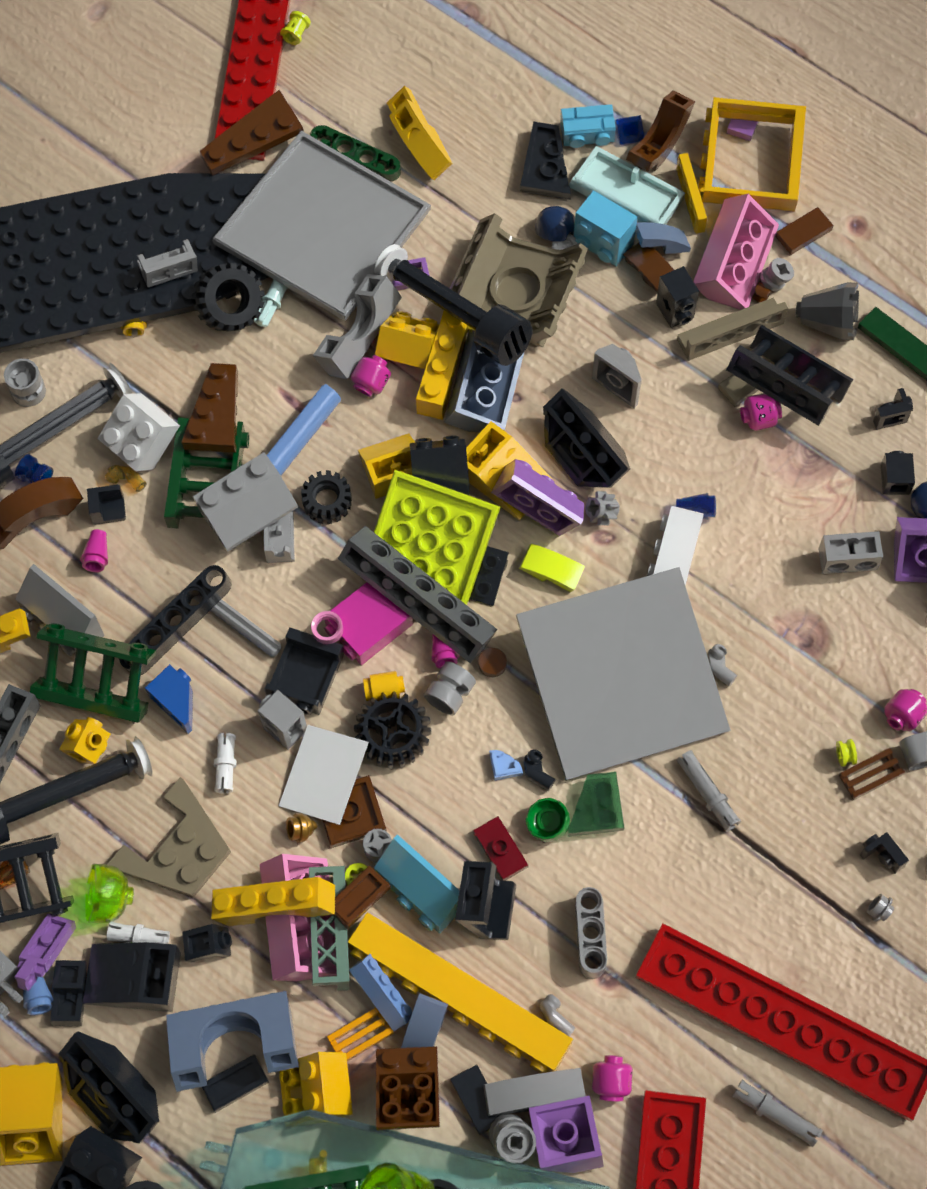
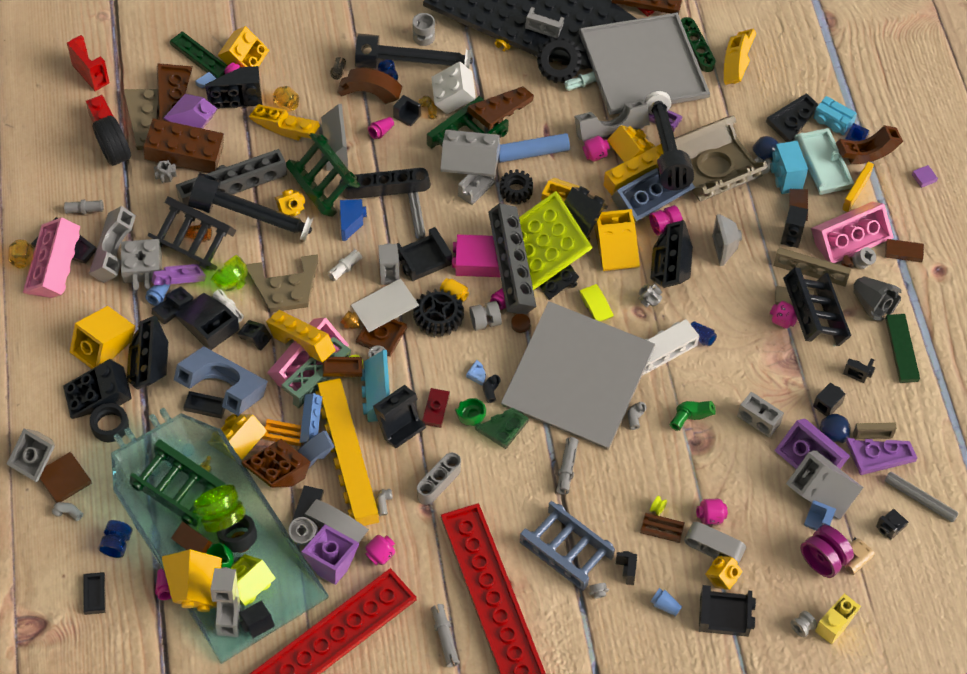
camera: 40 degrees right, 10 degrees down
bright pink piece [311,611,343,644] -> none
slope [491,459,584,536] -> none
sand blue slope [635,222,691,254] -> none
yellow window [698,97,806,212] -> none
none -> sand blue fence [520,500,615,591]
none -> dark pink wheel [649,205,683,236]
none -> green arm [669,401,716,431]

